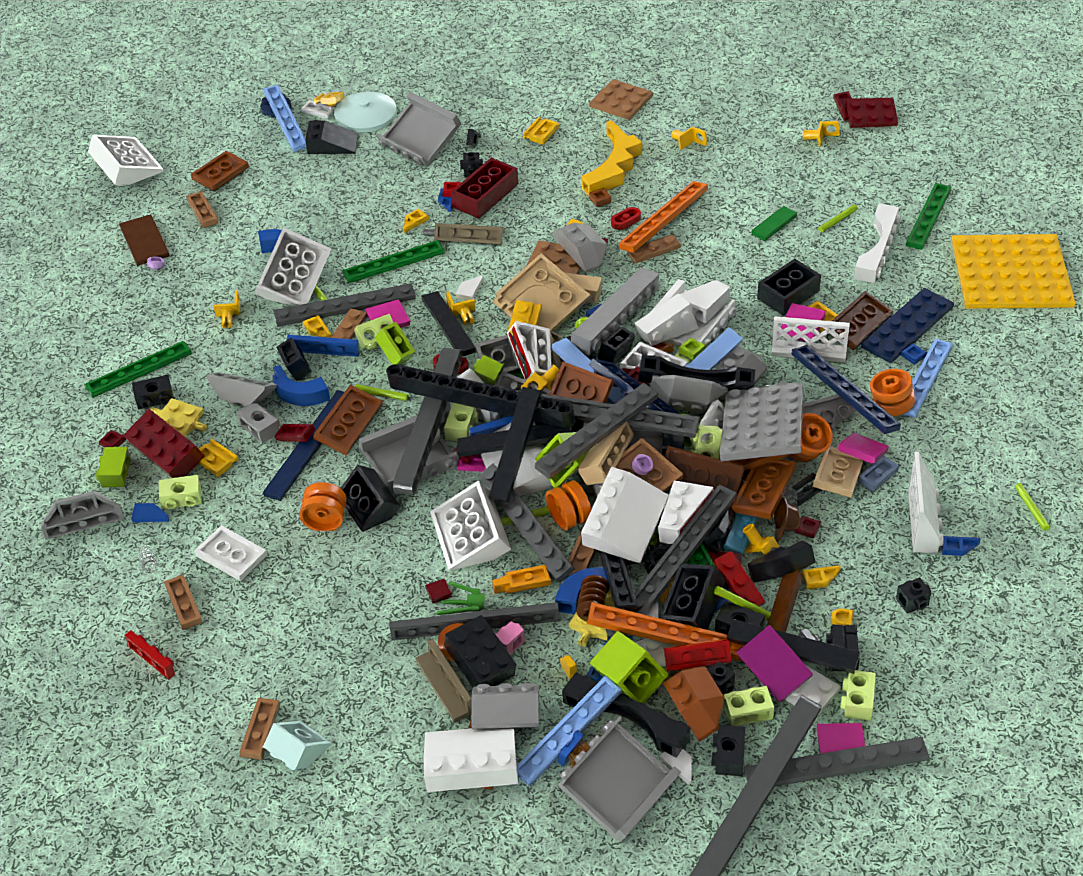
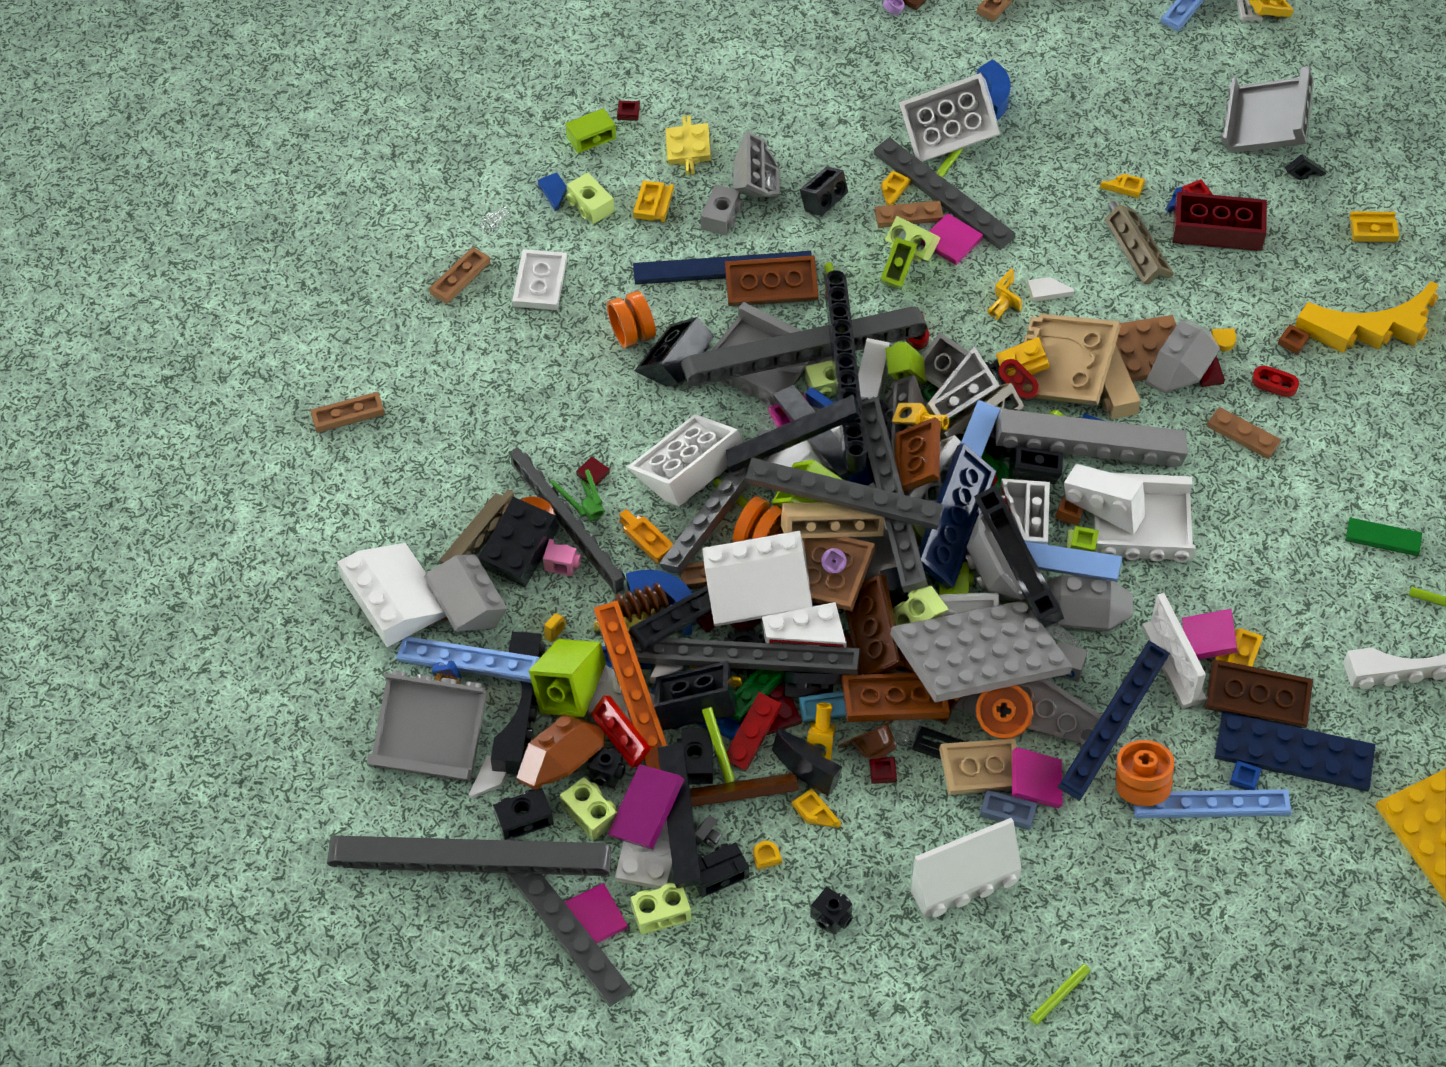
camera: 60 degrees right, 10 degrees up
light grey wedge [41,491,124,540] -> none
green tile [84,341,192,398] -> none
dark red brick [123,409,205,478] -> none
red plate [124,630,175,680] -> none
black brick [132,375,174,410] -> none
yellow bracket [214,290,240,328] -> none
light aqua slope [263,721,331,771] -> none
blue arch [272,365,330,406] -> none
dark red plate [274,424,315,442] -> none
blue tile [287,335,360,357] -> none
black slope [305,120,358,154] -> none
light aqua dish [334,92,397,132] -> none
green tile [342,240,445,284] -> none
black tile [421,291,476,357] -> none
black brick [460,152,483,178] -> none
orange plate [619,181,708,253] -> none
white slope [680,280,730,324] -> none
black brick [757,258,821,316] -> none
blue tile [942,536,981,556] -> none
none -> red plate [999,359,1039,400]

